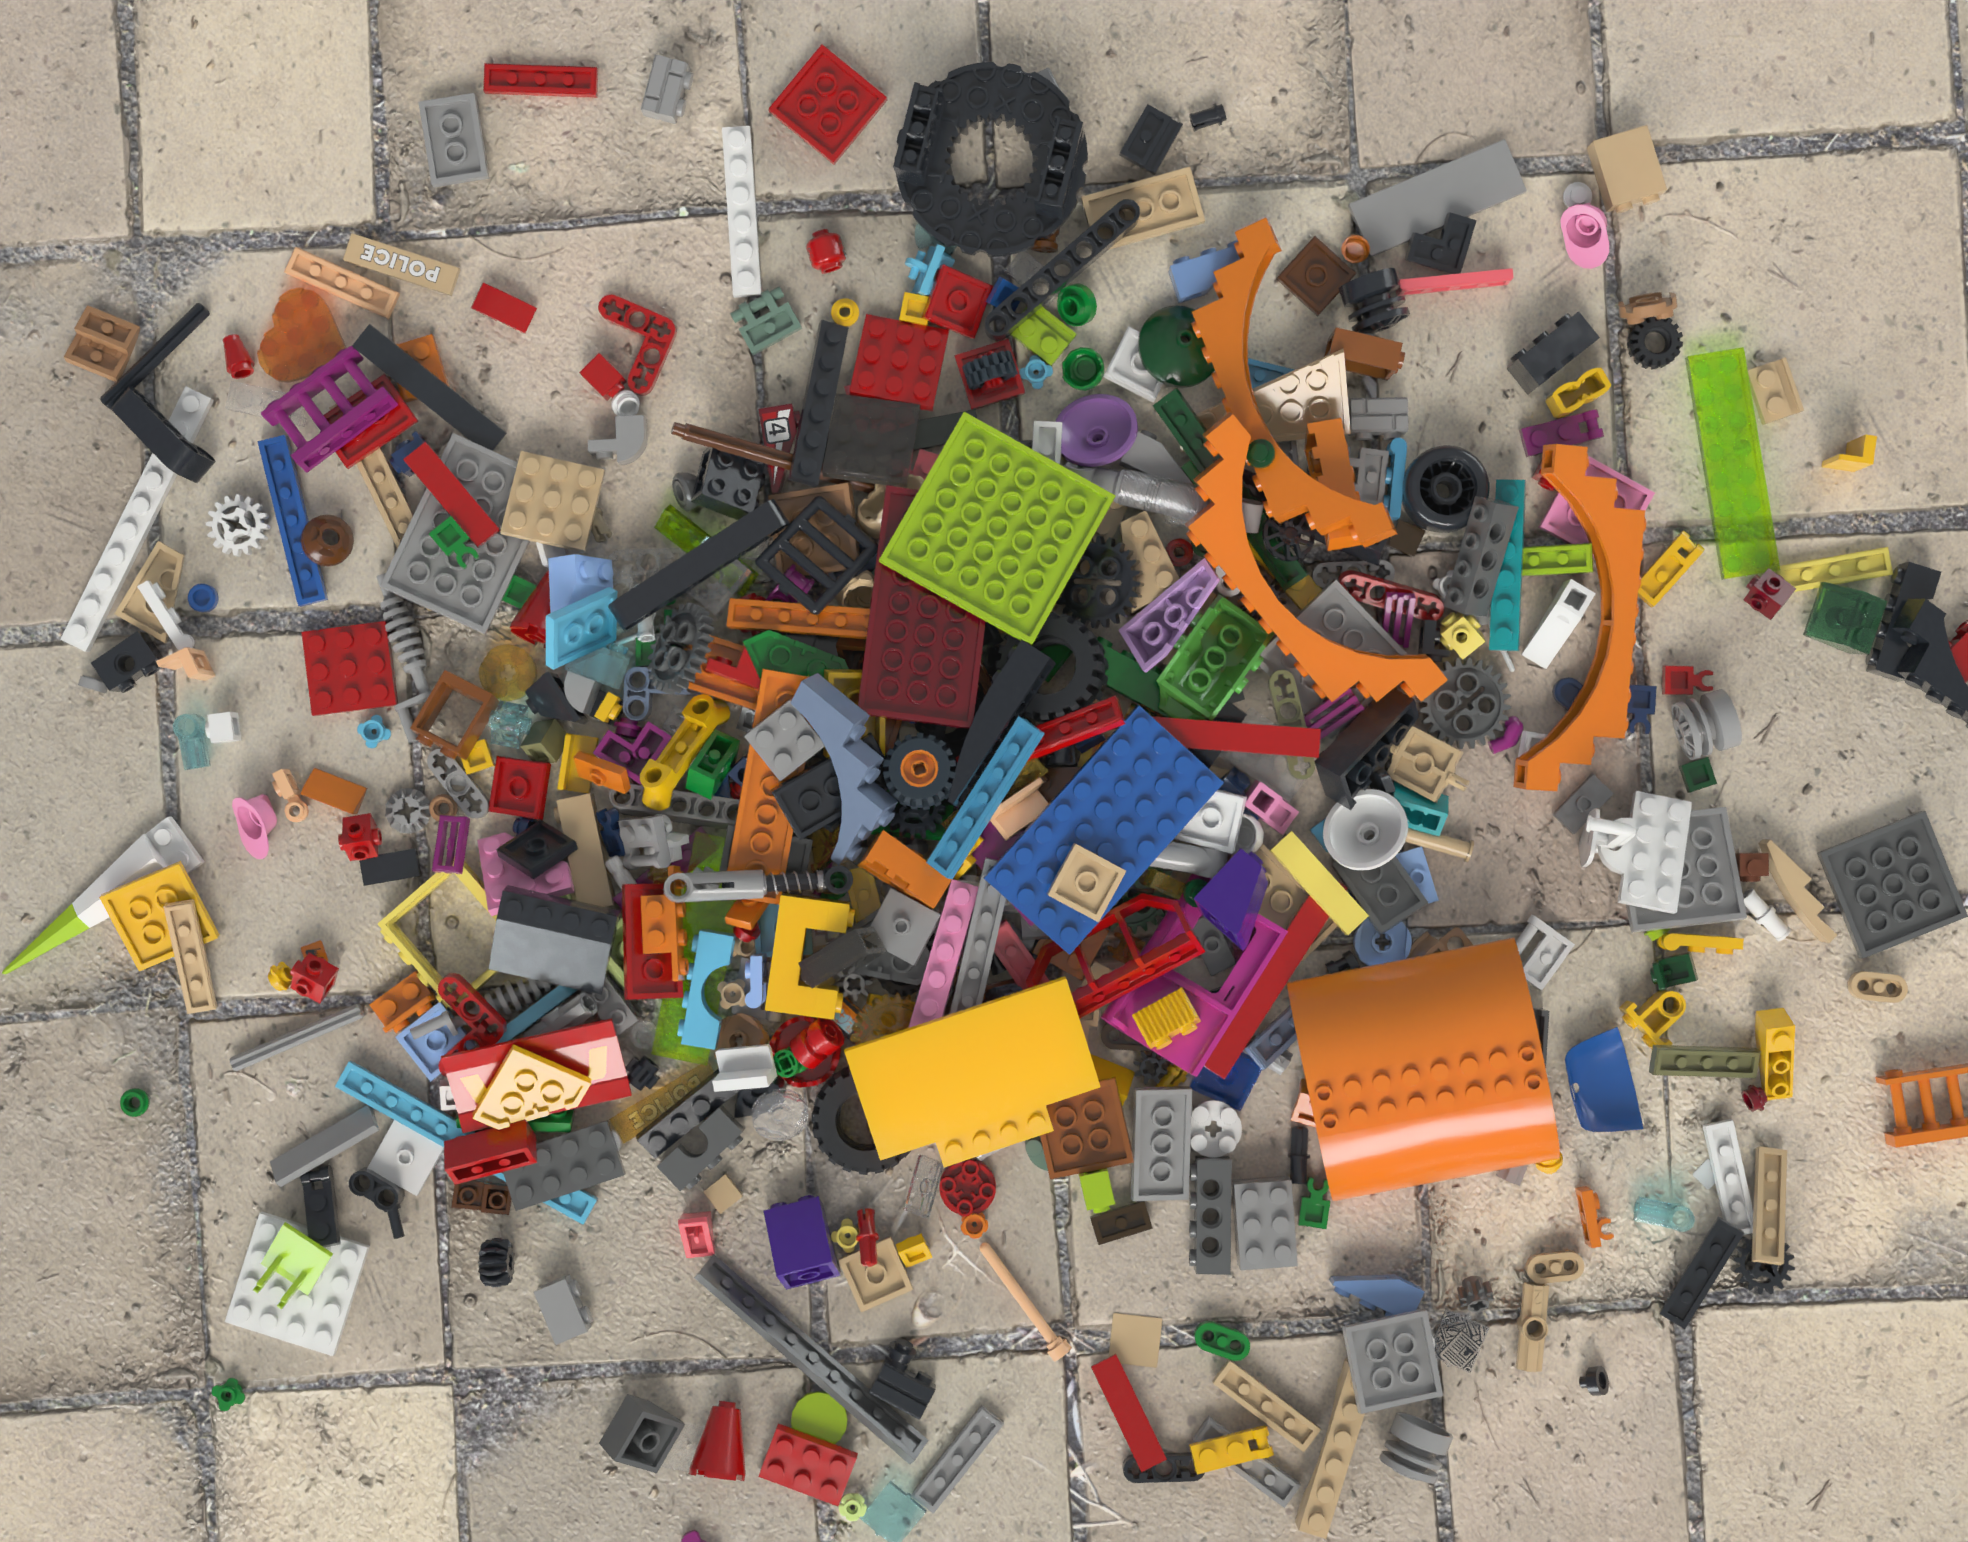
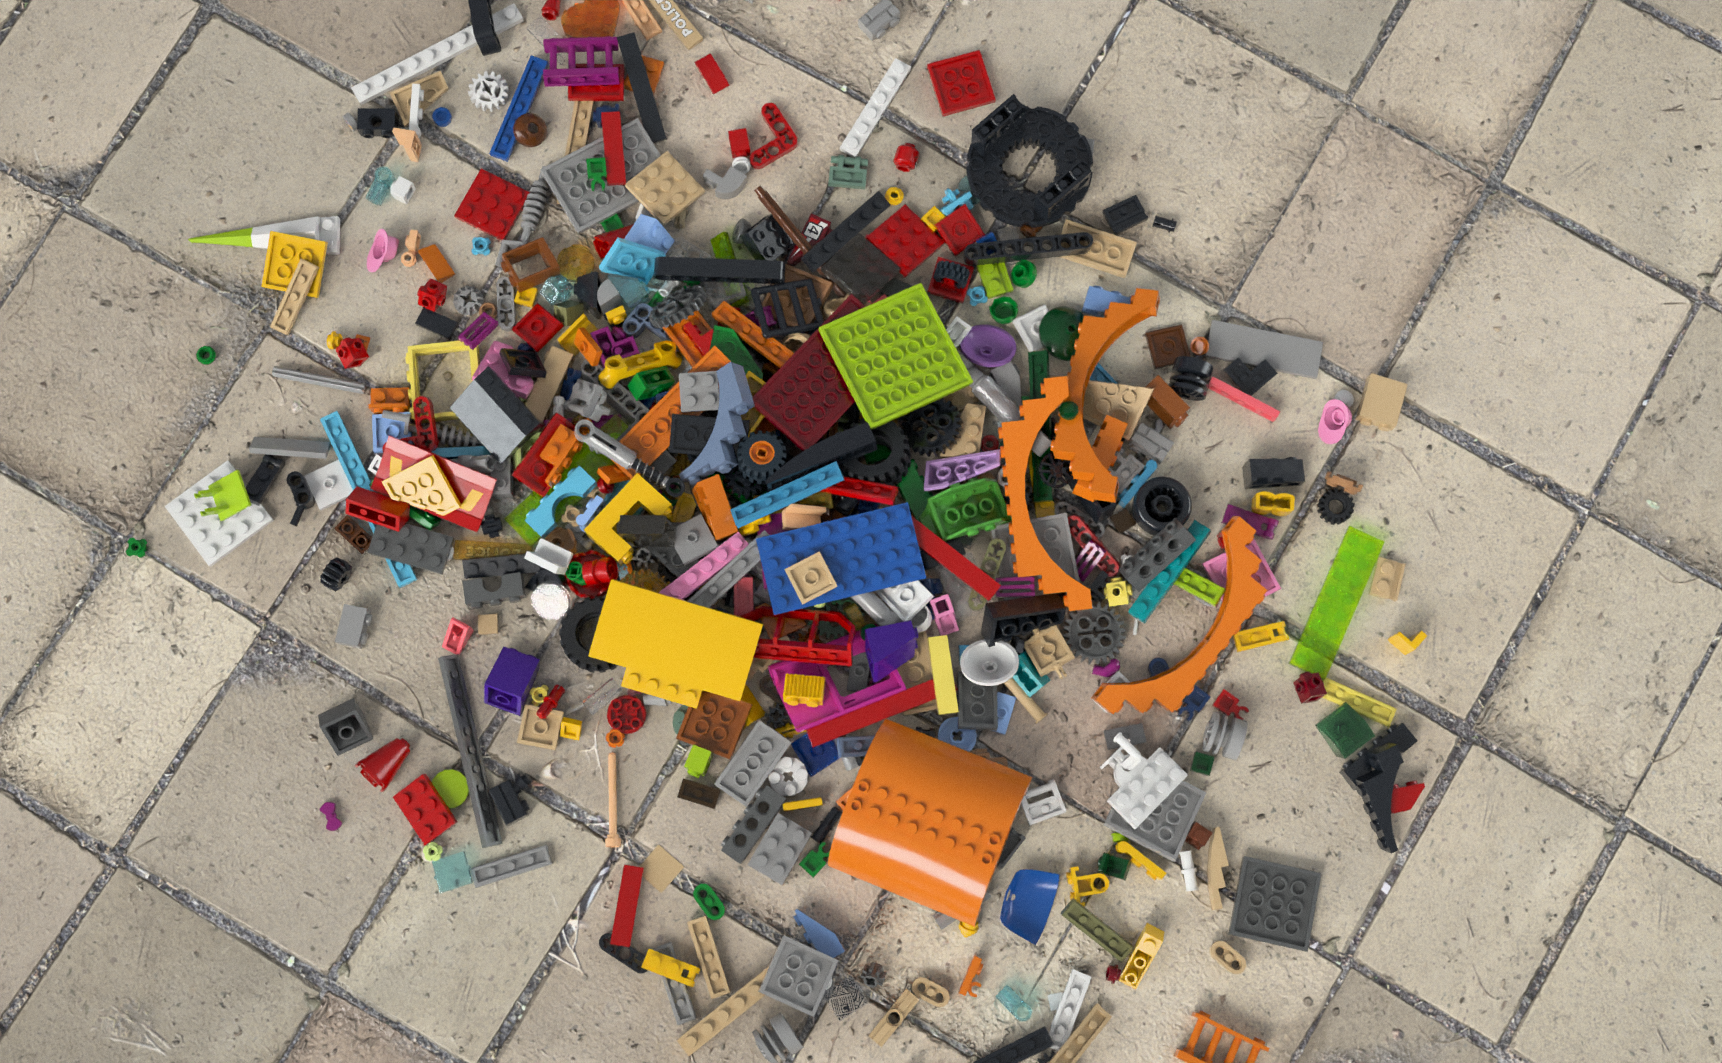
camera: 30 degrees right, 10 degrees down
white slope [1521,579,1596,669] -> none
none -> yellow tile [783,797,823,812]

